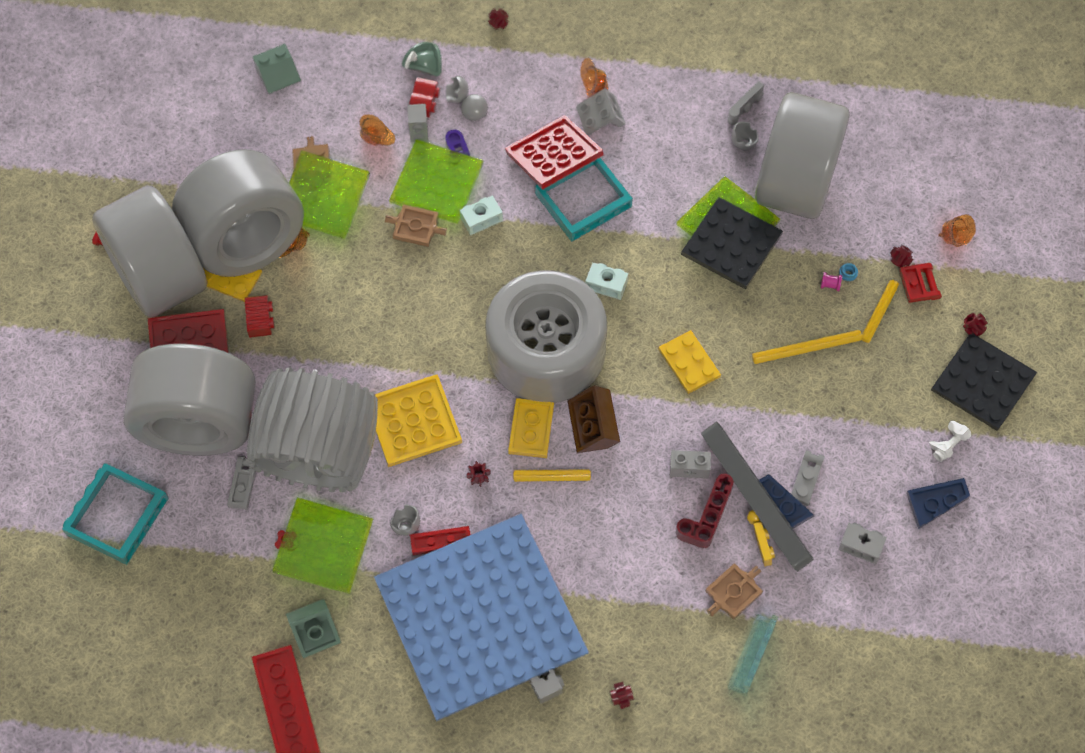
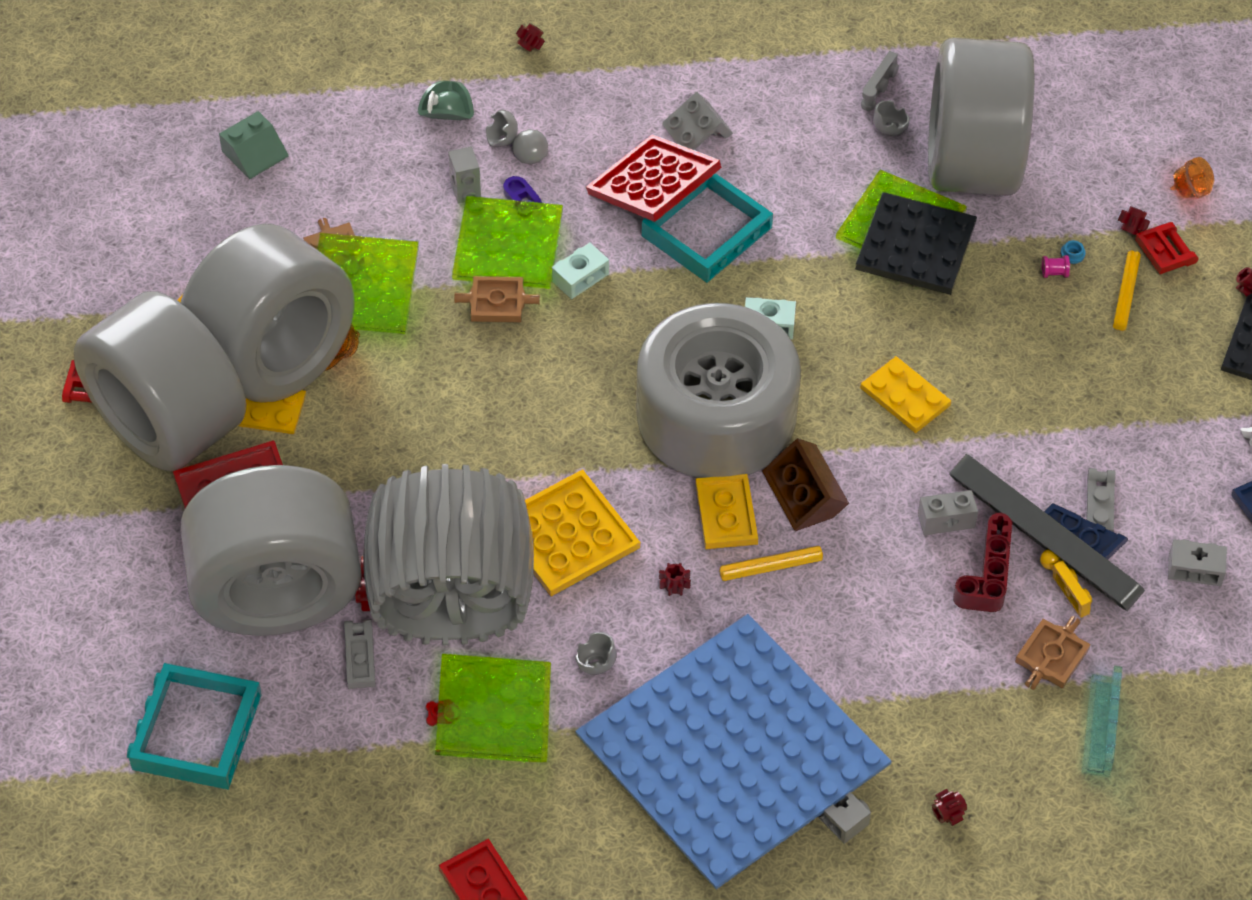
camera: 15 degrees left, 10 degrees down
red brick [244,295,275,338] -> none
sand green slope [286,599,341,658] -> none
clear orange piece [359,114,396,146] -> none
red brick [409,78,441,118] -> none
red plate [410,526,470,556] -> none
clear orange piece [580,58,609,97] -> none
yellow axle [752,330,862,364] -> none

